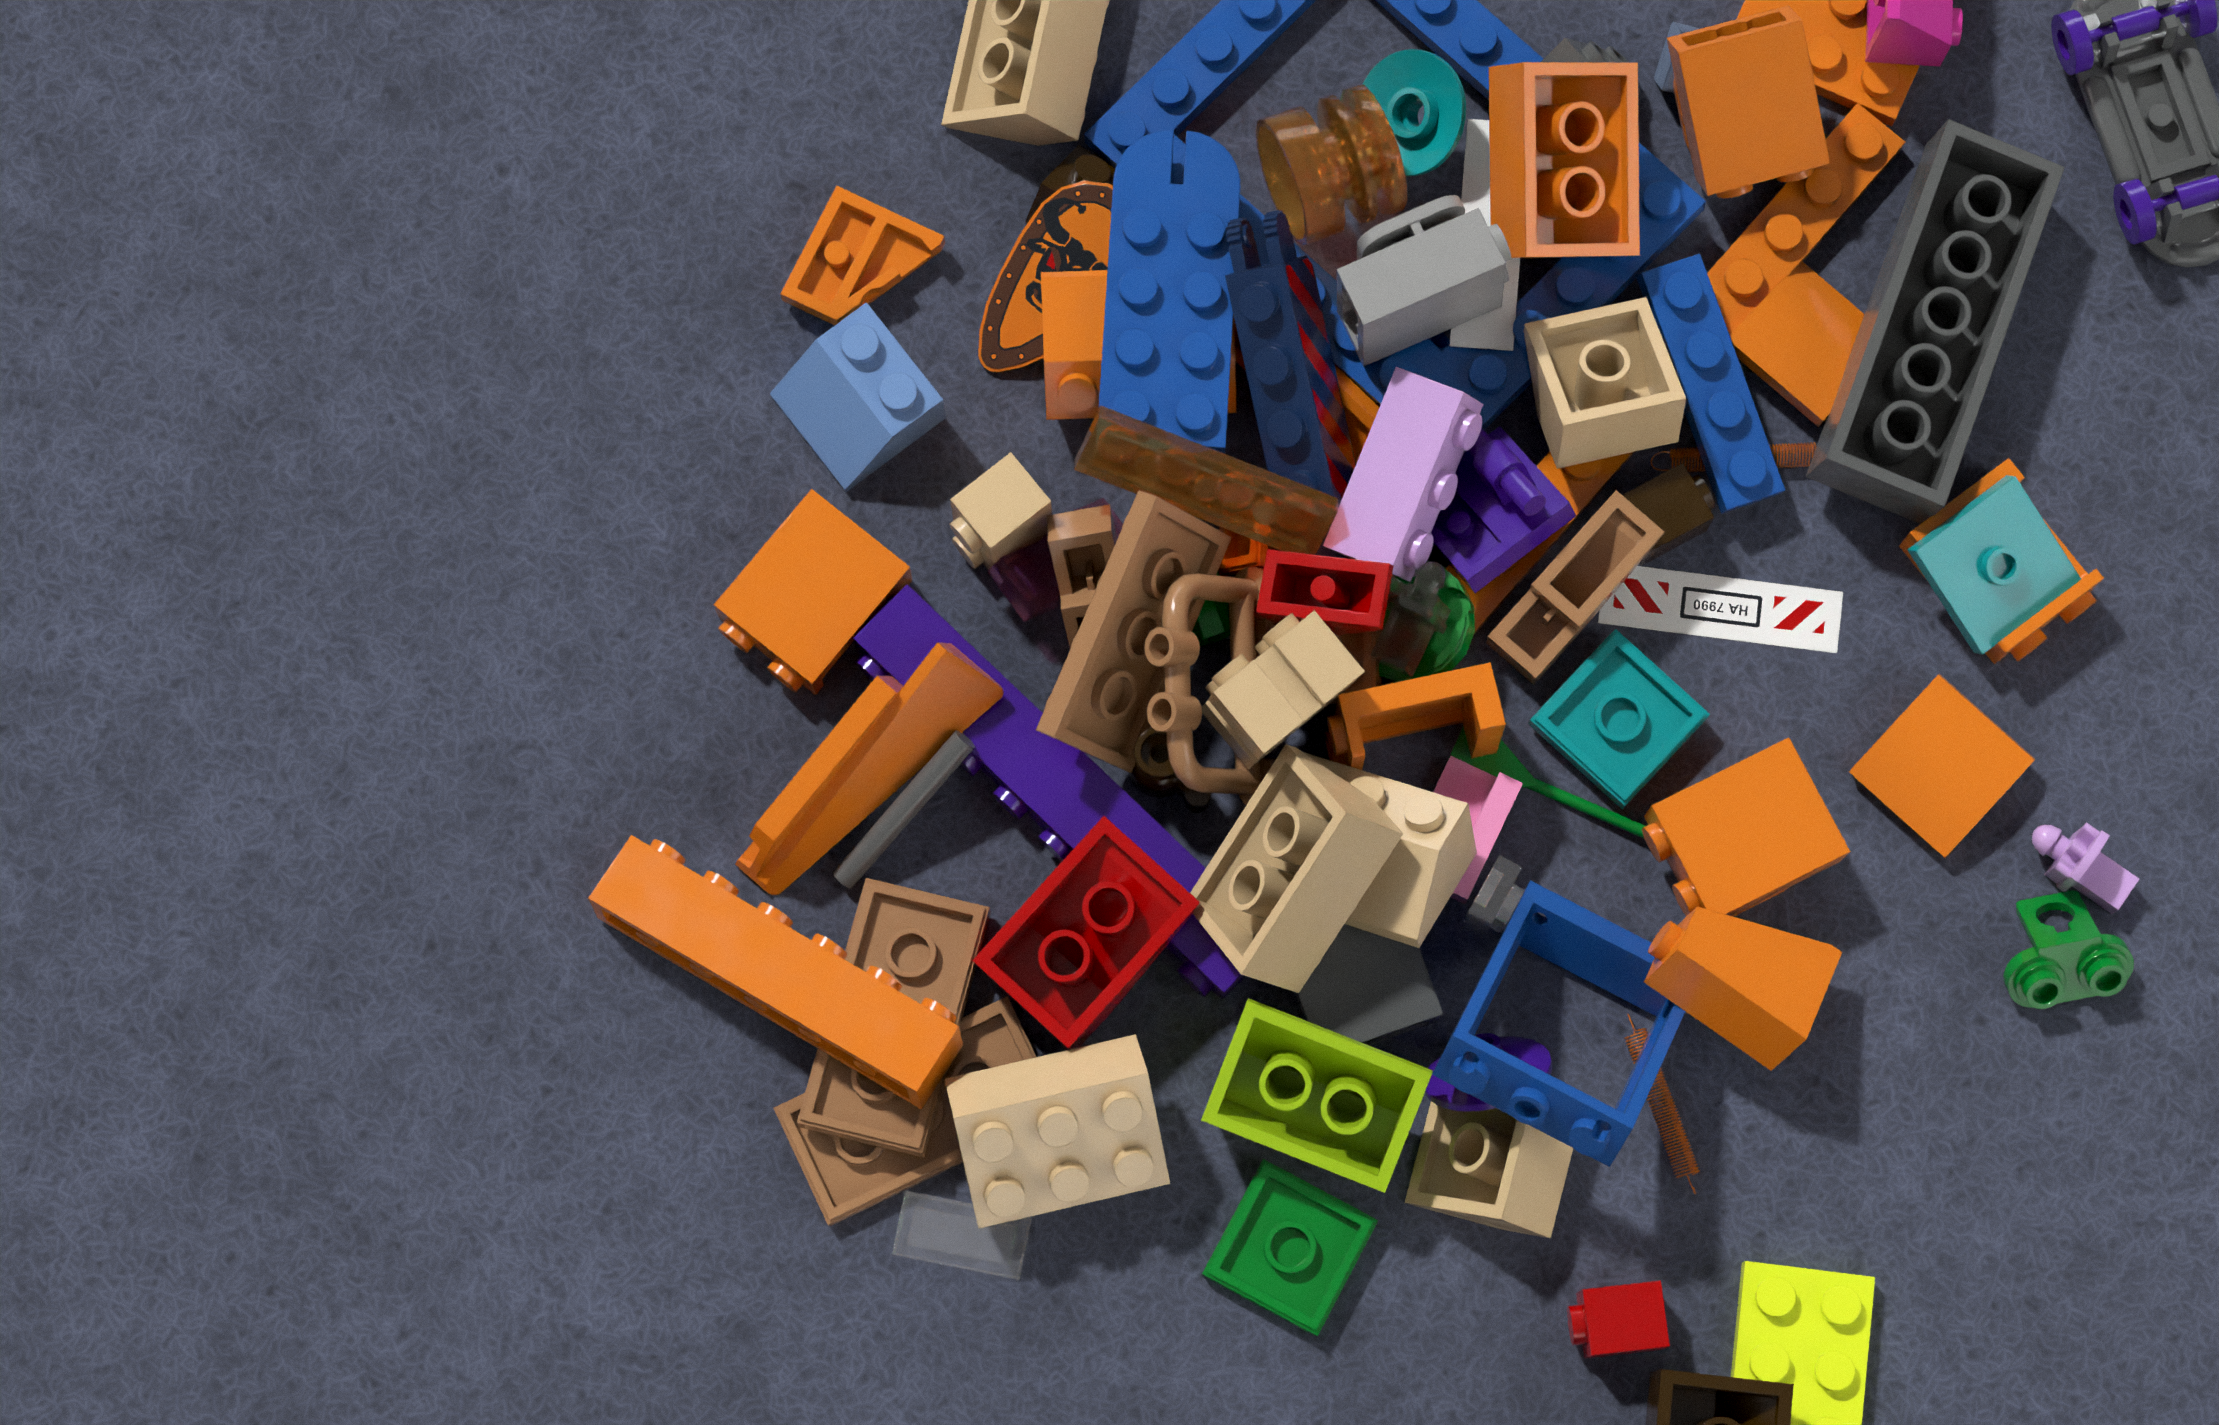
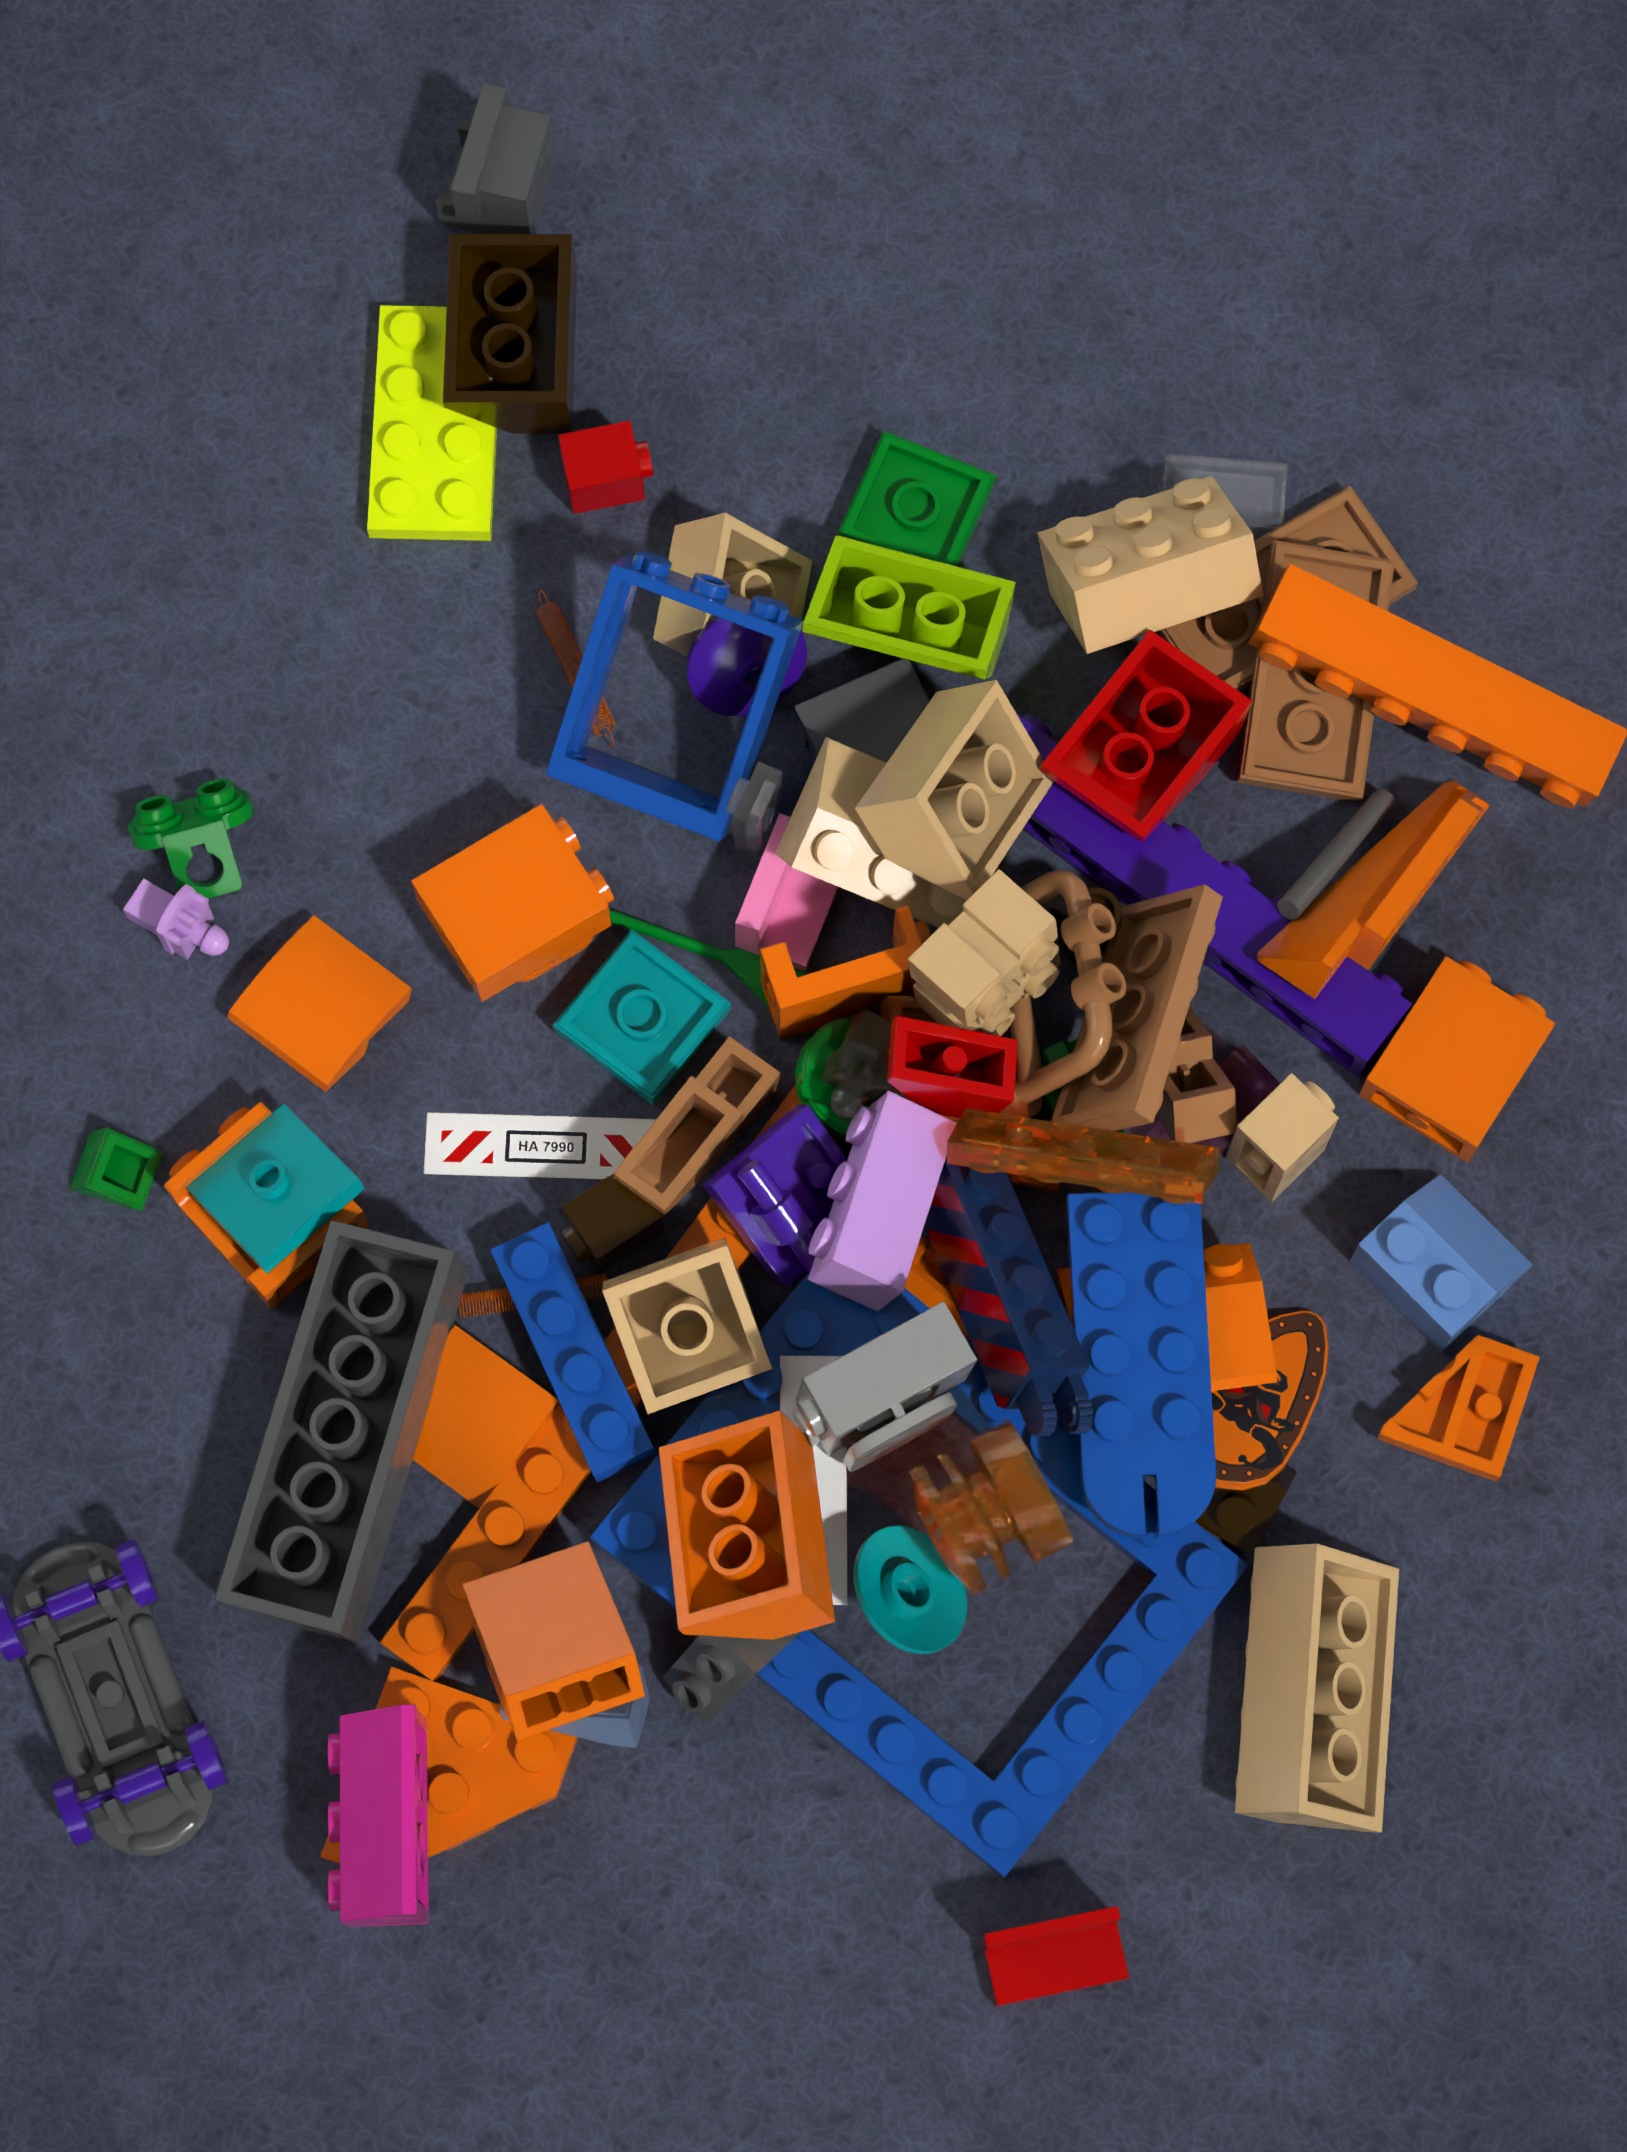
camera: 175 degrees right, 5 degrees down
orange slope [1644,906,1842,1071] -> none
none -> green slope [70,1128,163,1211]

